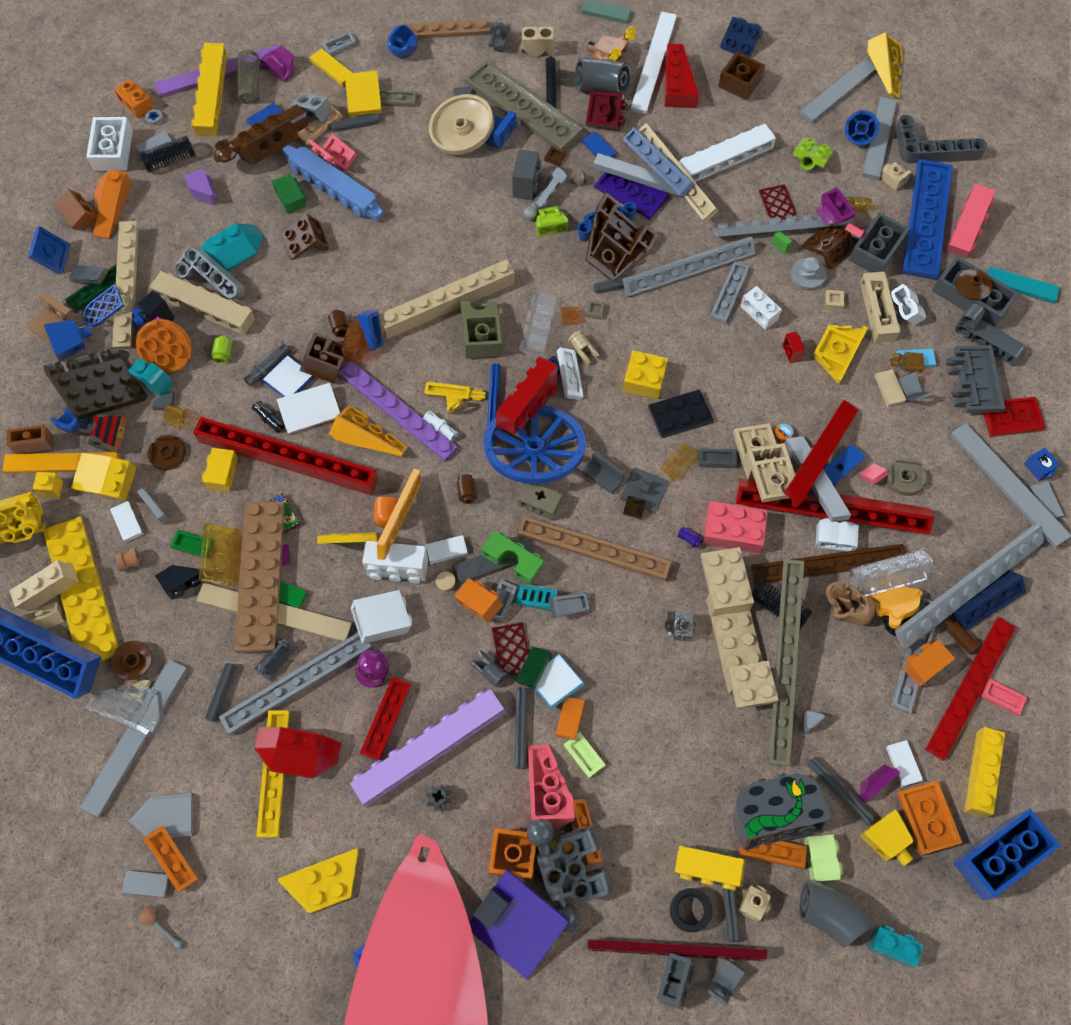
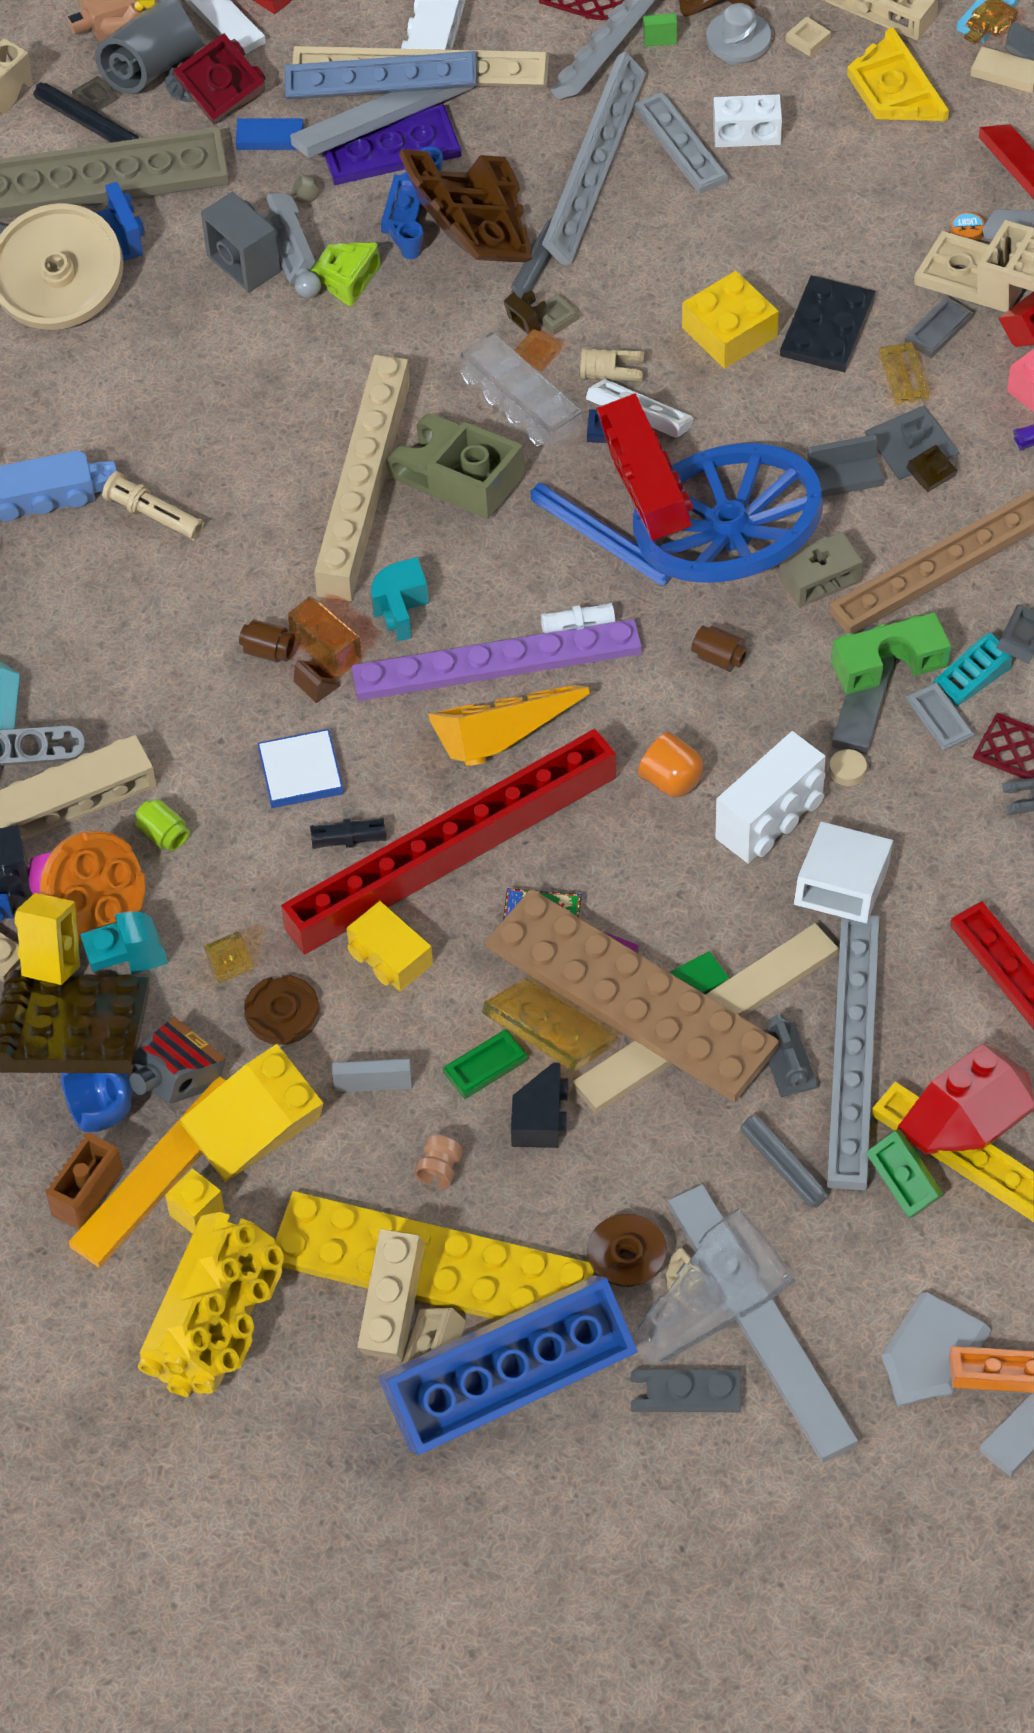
camera: 50 degrees left, 10 degrees down
white tile [110,501,143,543] -> none
dark grey tile [152,392,175,411] -> none
dark grey pin [243,343,291,387] -> none
white tile [277,383,340,435] -> none
reddish brown bracket [282,213,329,260] -> none
reddish brown brick [300,332,344,384] -> none
yellow tile [317,532,381,544] -> none
magenta helmet [356,649,389,688] -> none
blue slope [358,310,384,351] -> none
light orange tile [377,469,421,560] -> none
yellow piece [425,382,486,414] -> none
white tile [425,535,468,564] -> none
orange brick [454,578,503,624] -> none
reddish brown tile [544,146,566,166] -> none
red piece [782,331,805,364] -> none
none -> yellow brick [14,893,80,985]
none -> tan pin [102,471,204,541]
none -> teal brick [371,557,429,642]
none -> dark brown tile [503,291,548,337]
none -> dark grey hinge [631,1369,741,1413]
none -> plate [866,1129,944,1218]

